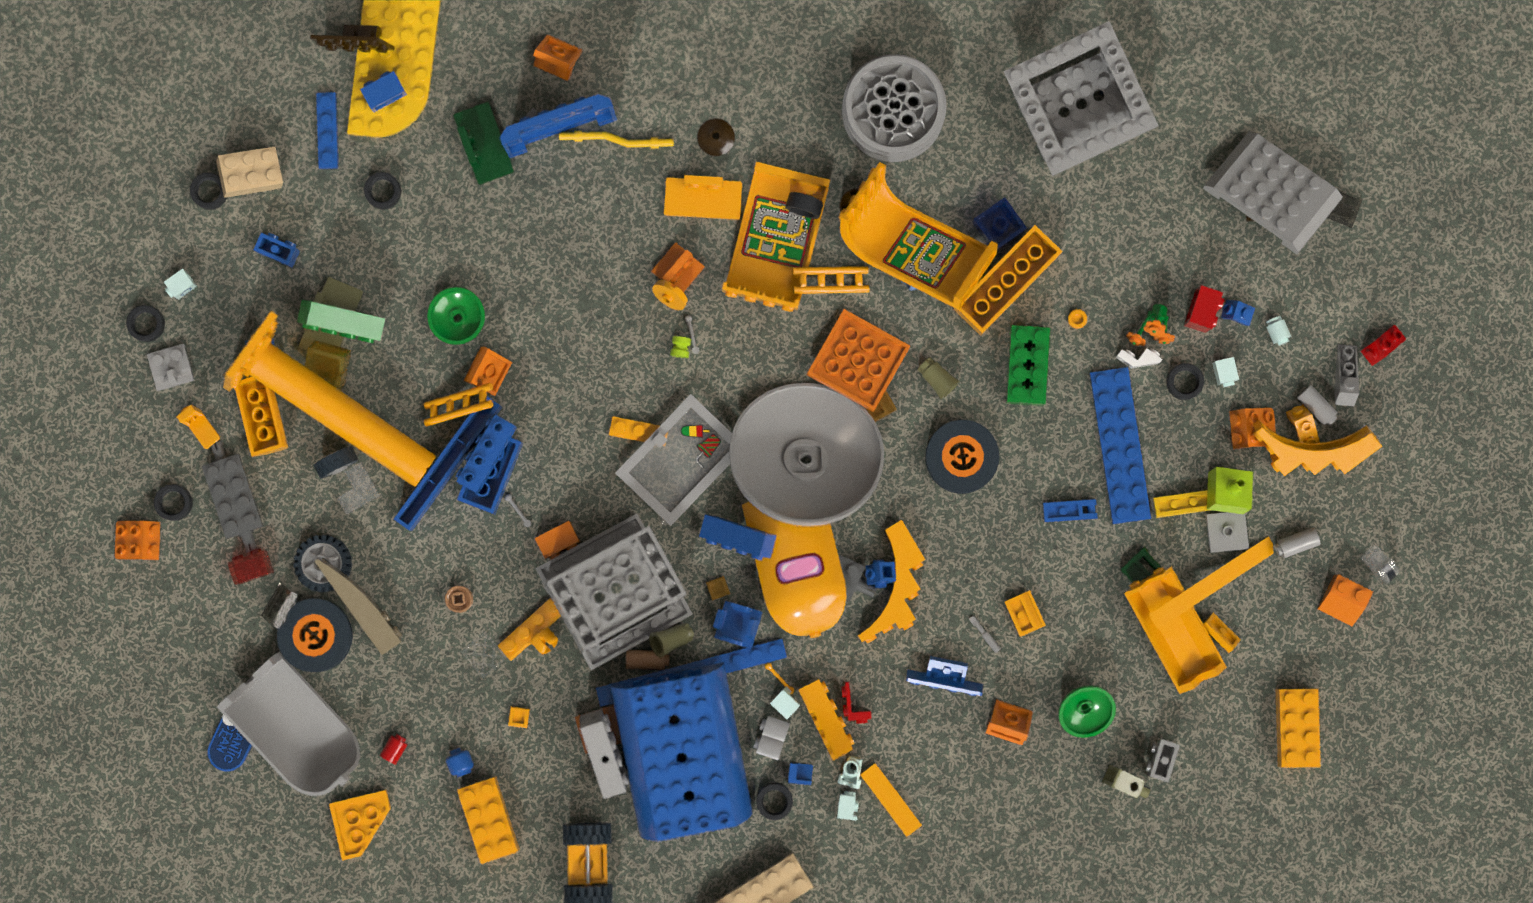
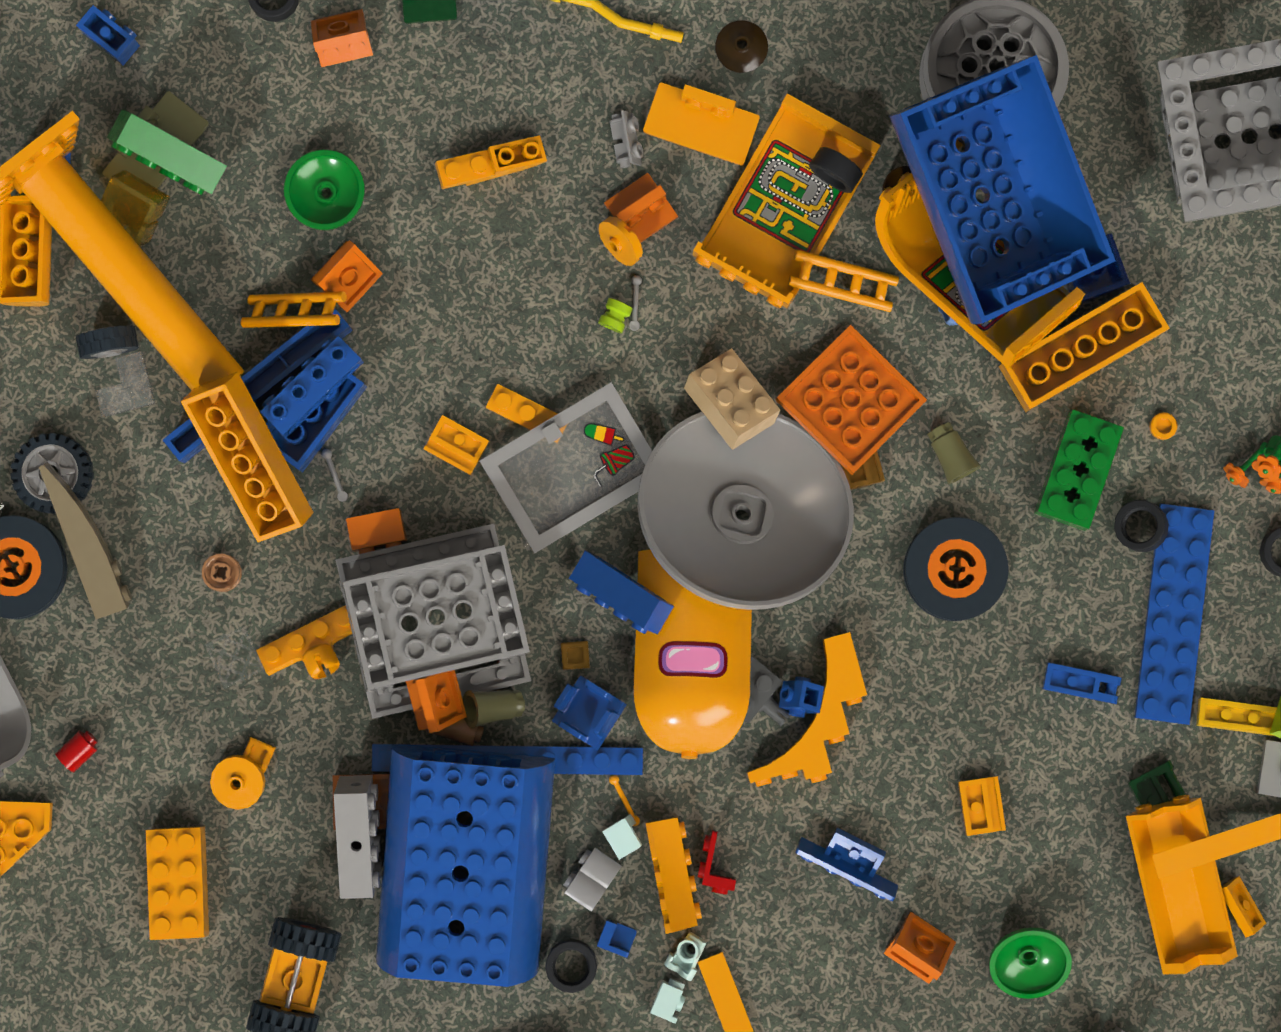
camera: 15 degrees right, 0 degrees up
blue head [445,748,474,778] -> none
light grey piece [969,615,1001,653] -> none
white slope [1116,348,1162,368] -> none
none -> light orange brick [181,372,314,542]
none -> light orange plate [210,755,266,810]
none -> orange bracket [311,9,373,67]
none -> orange bracket [406,670,467,733]
none -> light orange plate [423,415,490,475]
none -> light orange slope [435,135,547,189]
none -> light grey hinge [610,110,644,168]
none -> tan brick [684,348,780,450]
none -> blue slope [889,55,1115,324]
none -> black tyre [1114,500,1169,552]

